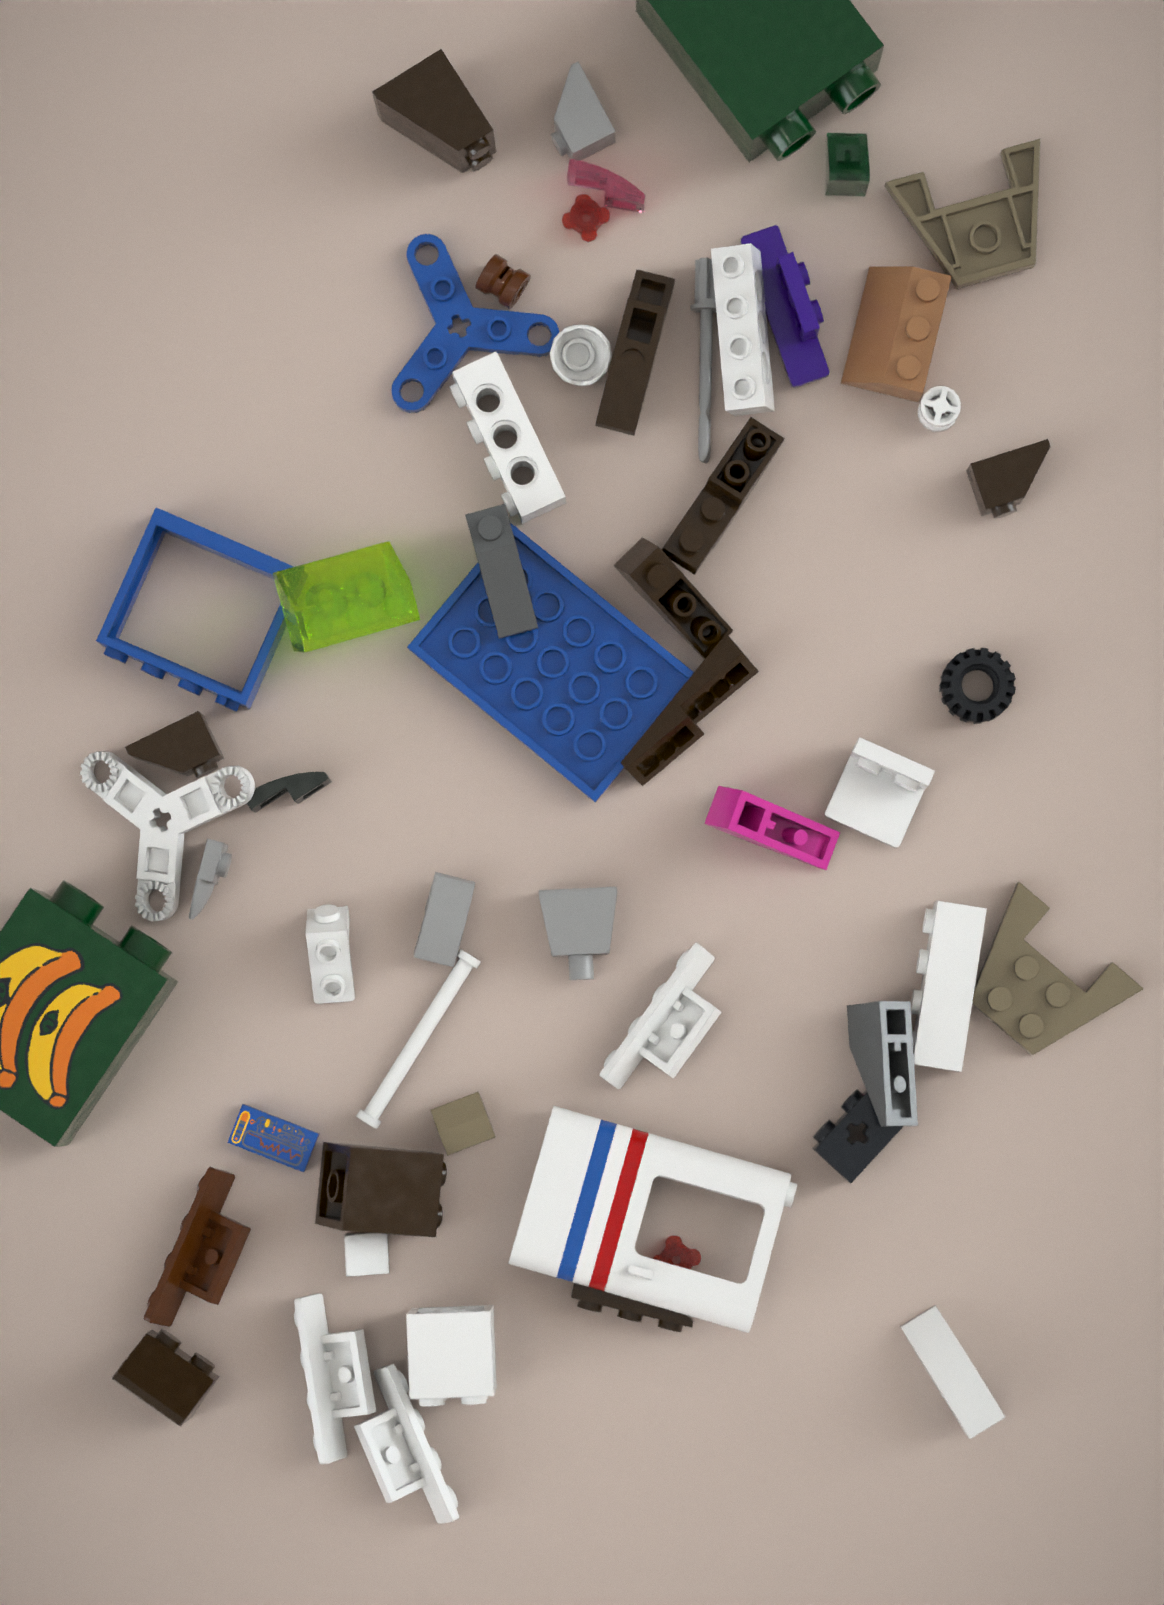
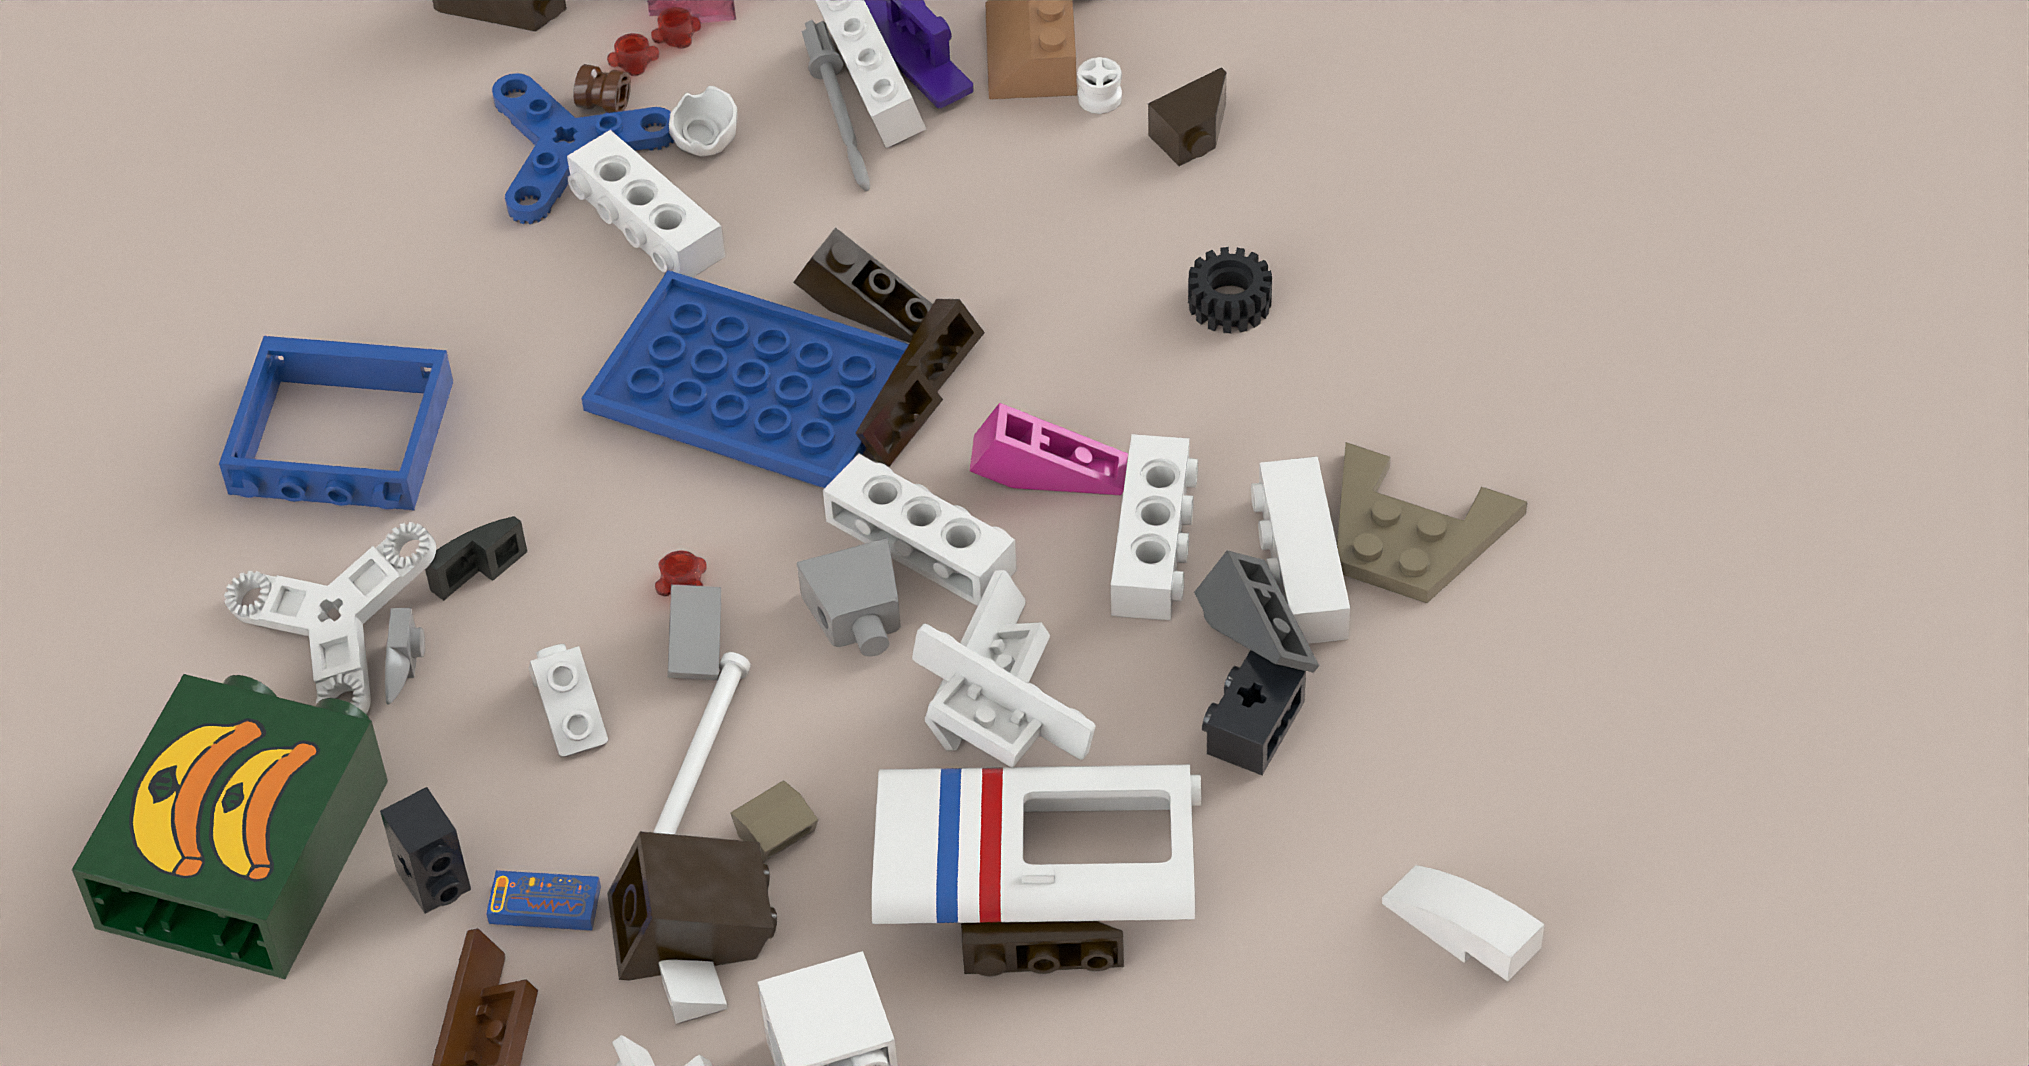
camera: 20 degrees left, 35 degrees down
dark brown slope [125,711,224,778] -> none
clear neon green slope [273,541,421,652] -> none
dark grey slope [465,504,538,639] -> none
dark brown slope [595,269,675,436] -> none
dark brown slope [662,417,785,575] -> none
white bracket [825,737,935,848] -> none
none -> black brick [380,787,471,914]
none -> clear red plate [607,33,659,76]
none -> clear red plate [655,550,707,597]
none -> white brick [823,454,1017,606]
none -> white bracket [912,624,1096,768]
none -> white brick [1111,434,1198,621]

